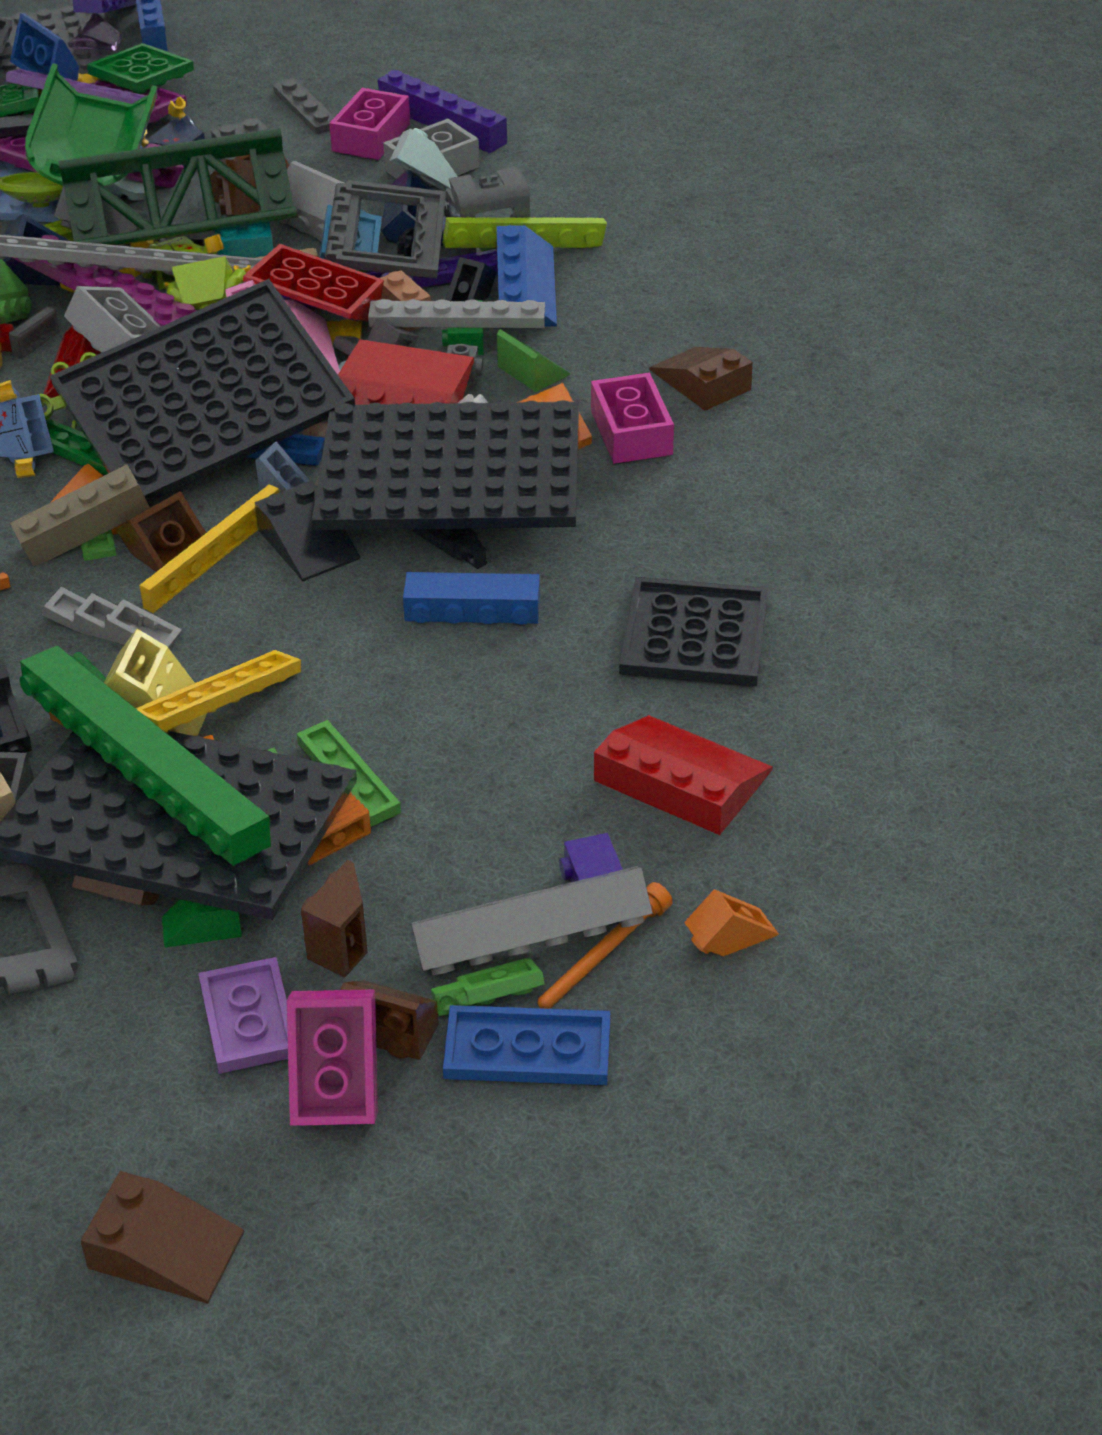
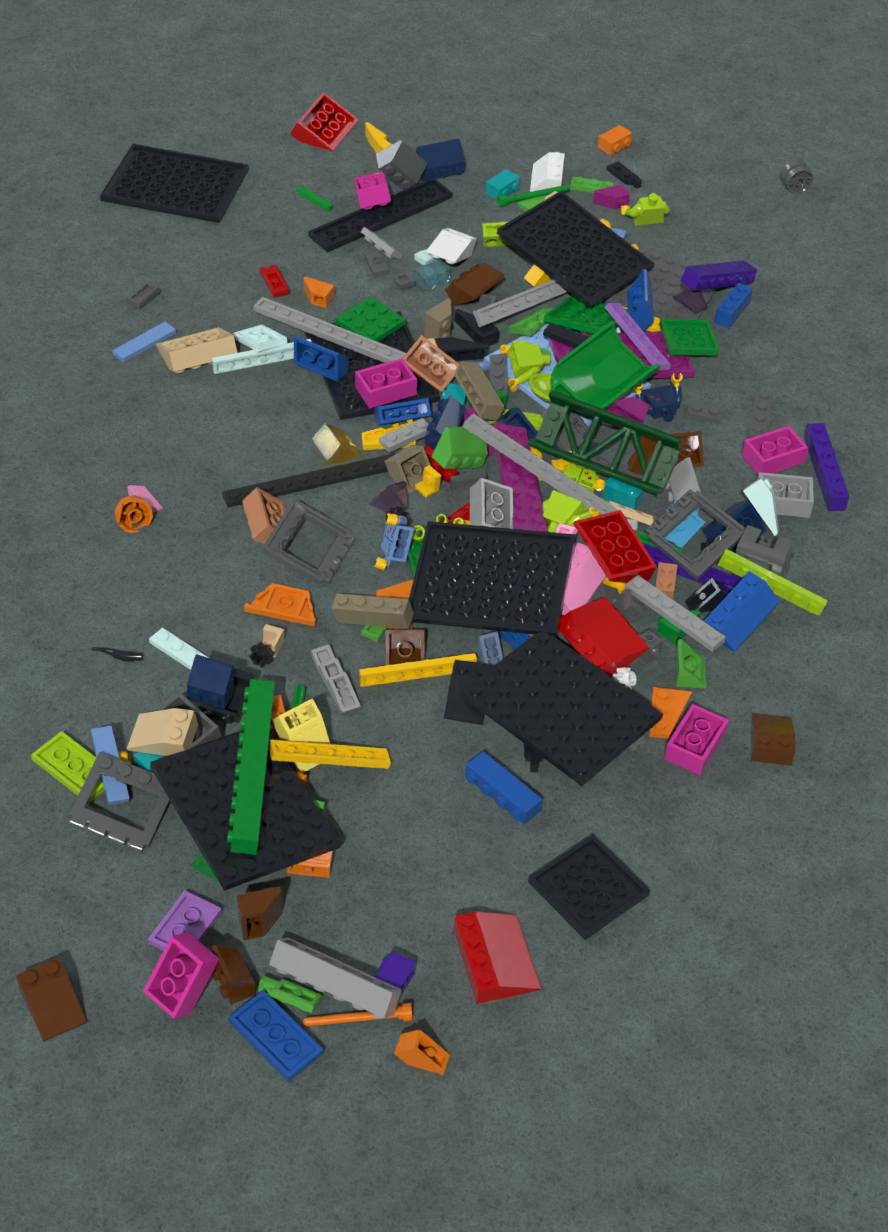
camera: 40 degrees right, 5 degrees up
bright green plate [297,720,401,827] -> none

